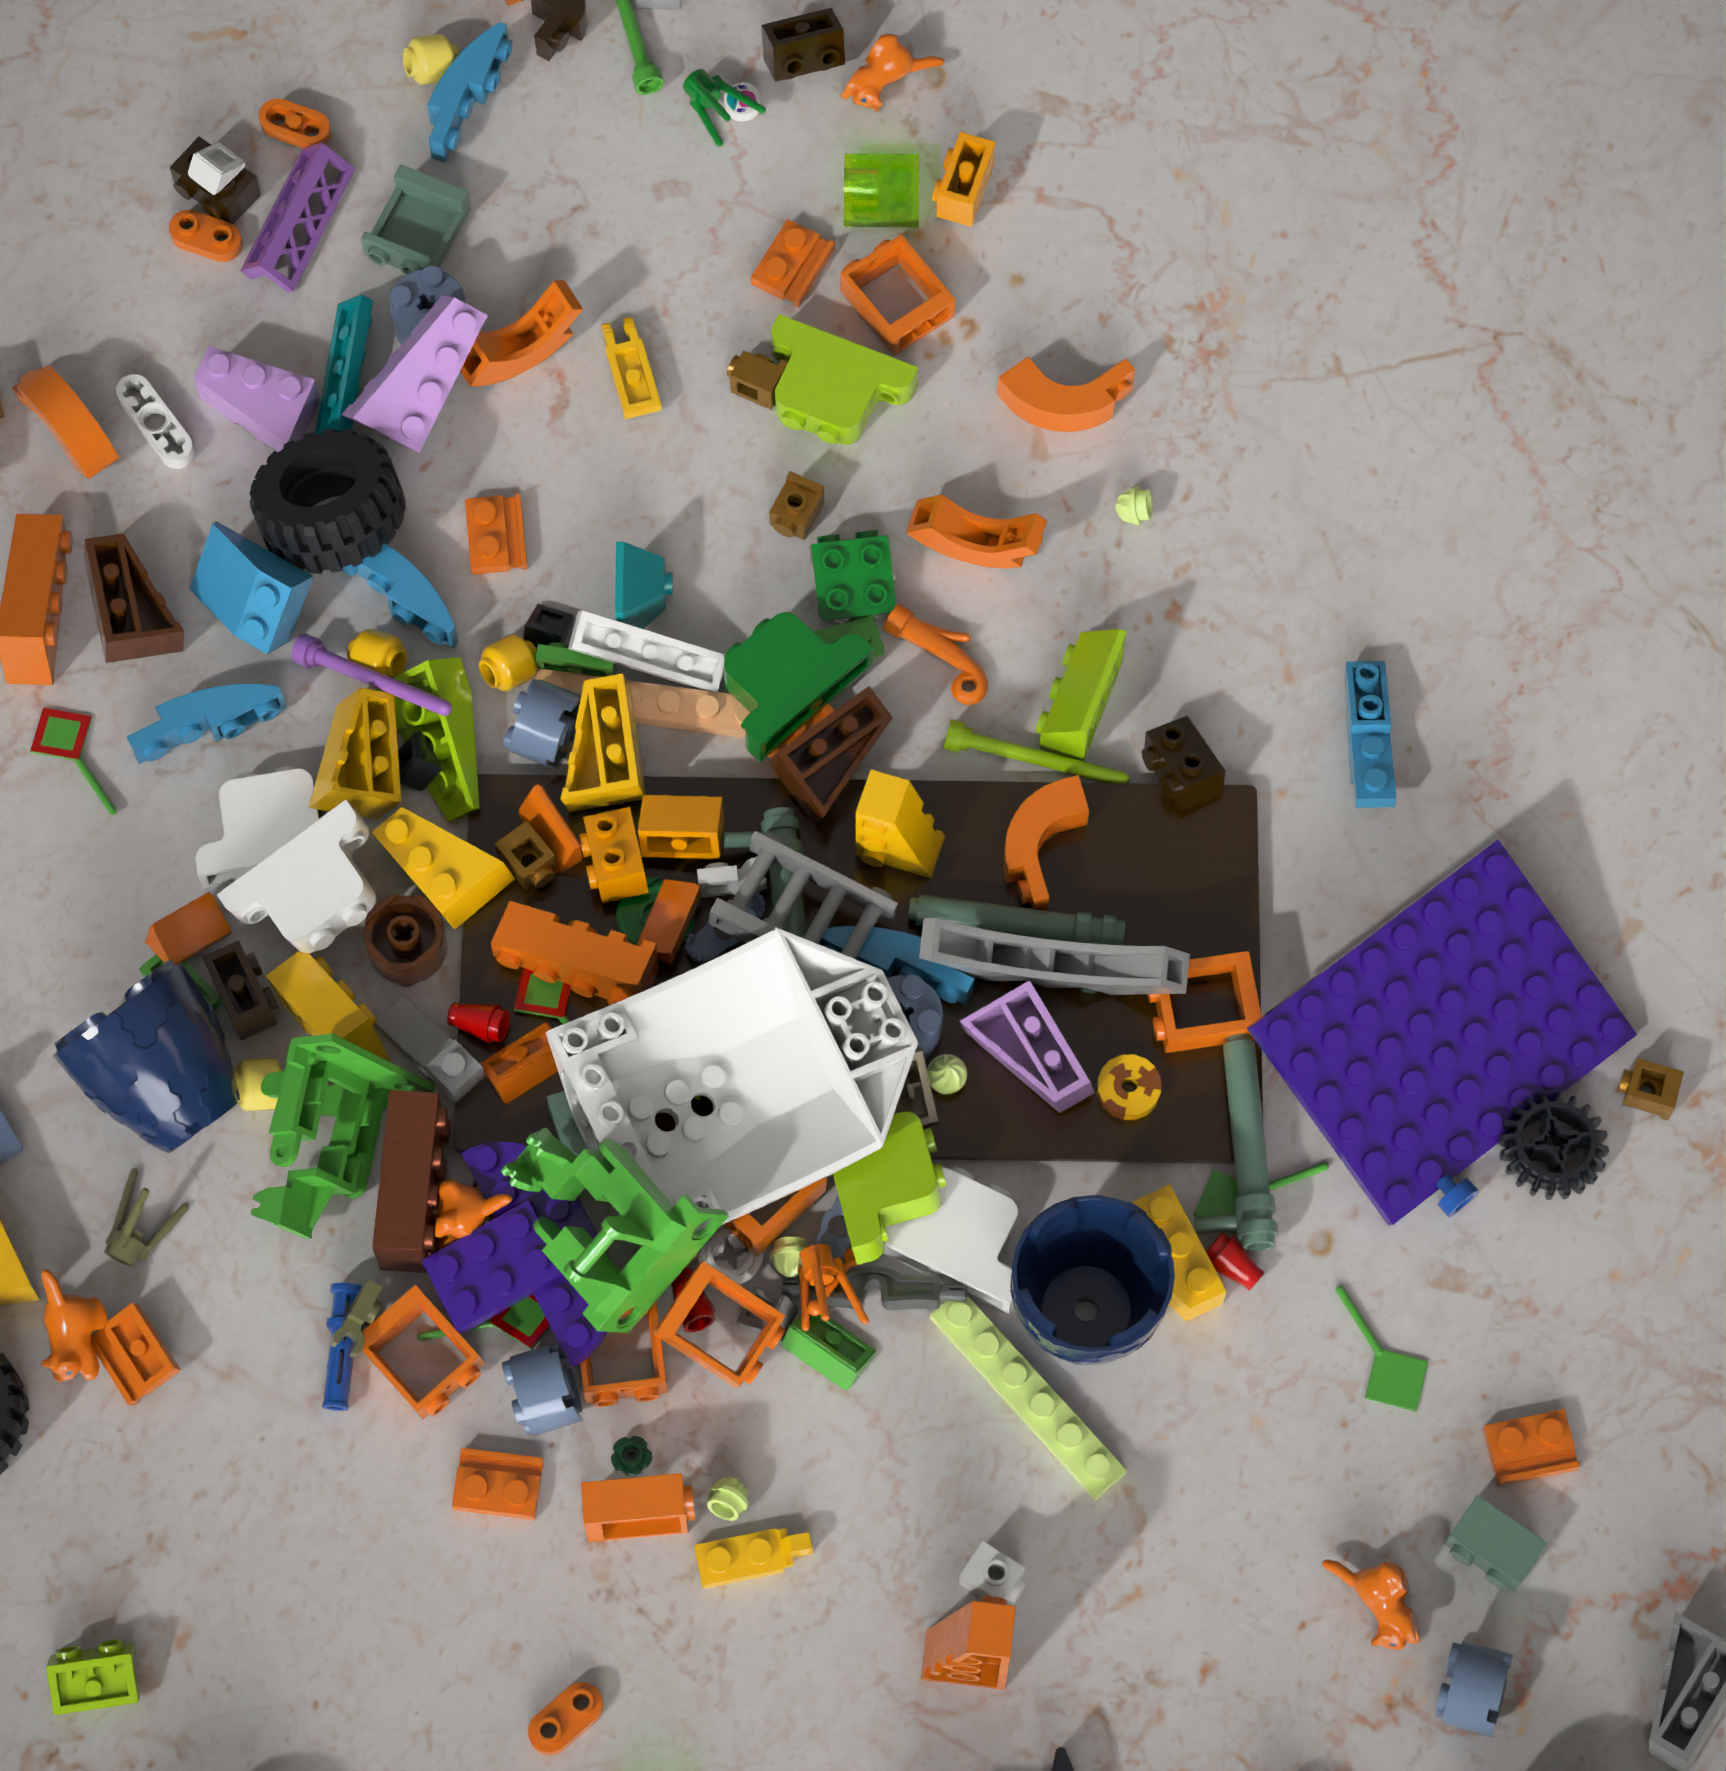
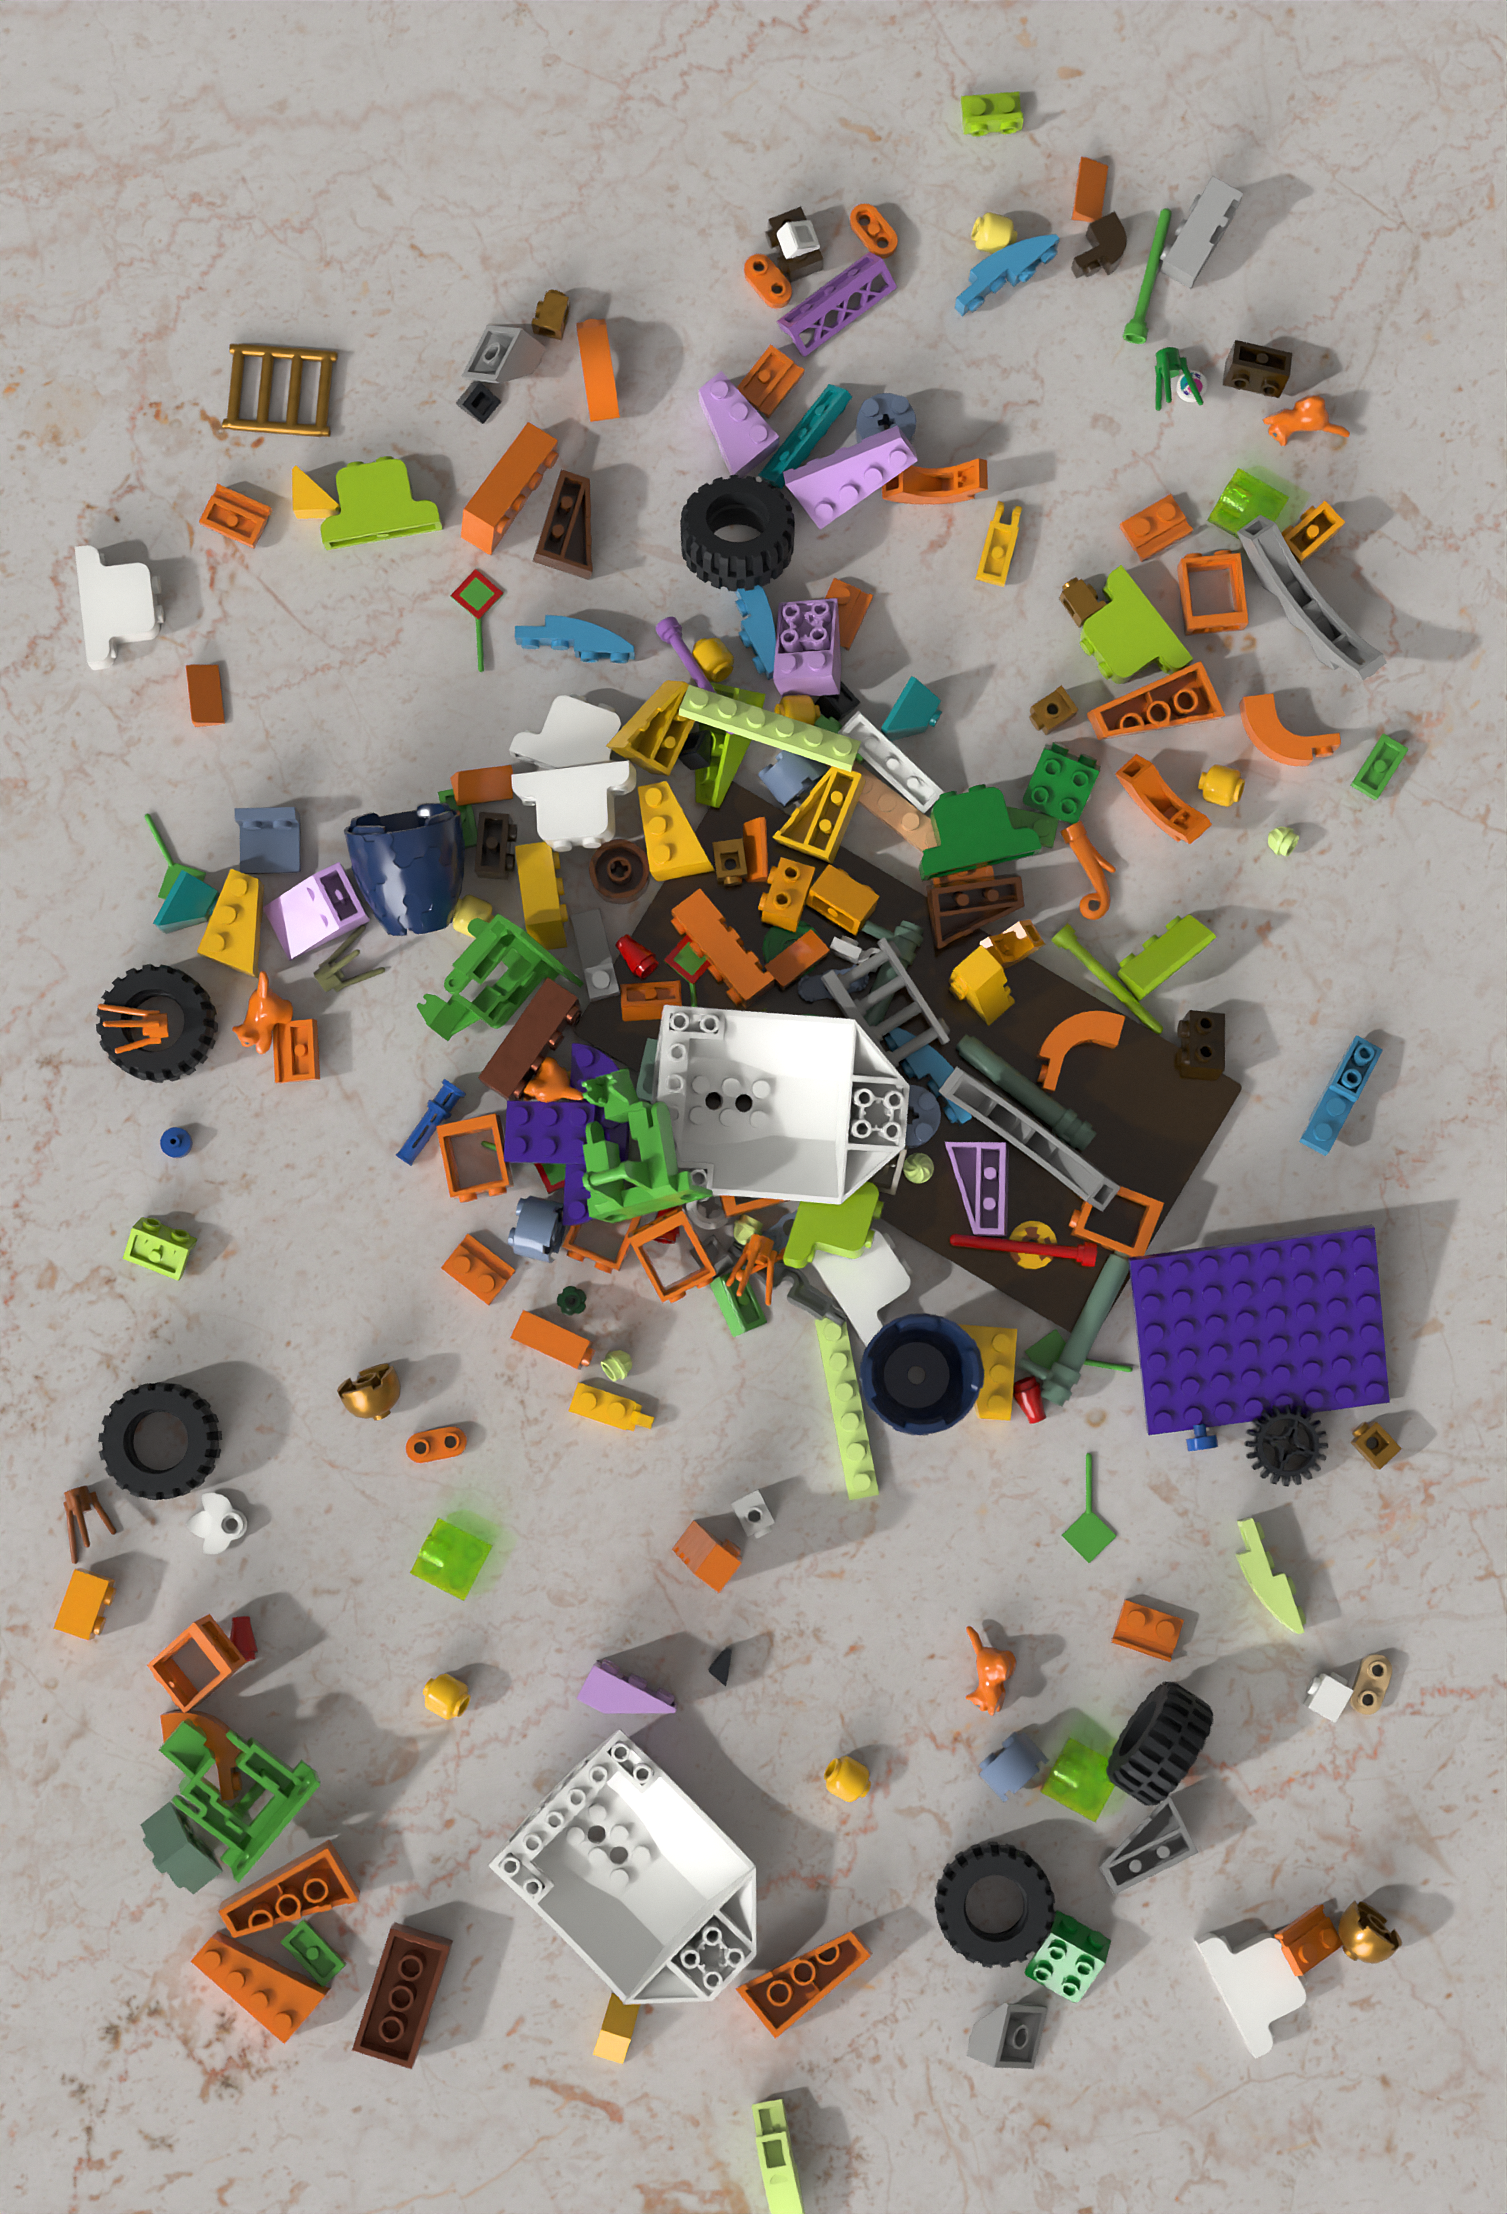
camera: 30 degrees right, 15 degrees up
white beam [116,374,195,469] -> none
dark azure slope [189,521,314,654] -> none
olive plate [330,1279,383,1358] -> none
sand green panel [361,164,471,275] -> none
sand green brick [1445,1495,1548,1592] -> none
none -> blue tile [160,1127,193,1158]
none -> lavender slope [263,862,370,961]
none -> pearl gold cylinder [337,1364,401,1421]
none -> yellowish green plate [679,685,861,772]
none -> orange plate [737,344,805,419]
none -> lavender slope [773,598,841,698]
none -> red piece [949,1234,1097,1267]
none -> light orange brick [980,919,1045,970]
none -> clear neon green plate [1040,1737,1115,1822]
none -> orange wedge [1086,661,1225,741]
none -> black tyre [1106,1682,1214,1806]
none -> yellow head [1198,764,1245,807]
none -> yellowish green slope [1235,1517,1306,1634]
none -> light grey arch [1237,515,1387,681]
none -> bright green plate [1350,733,1408,801]

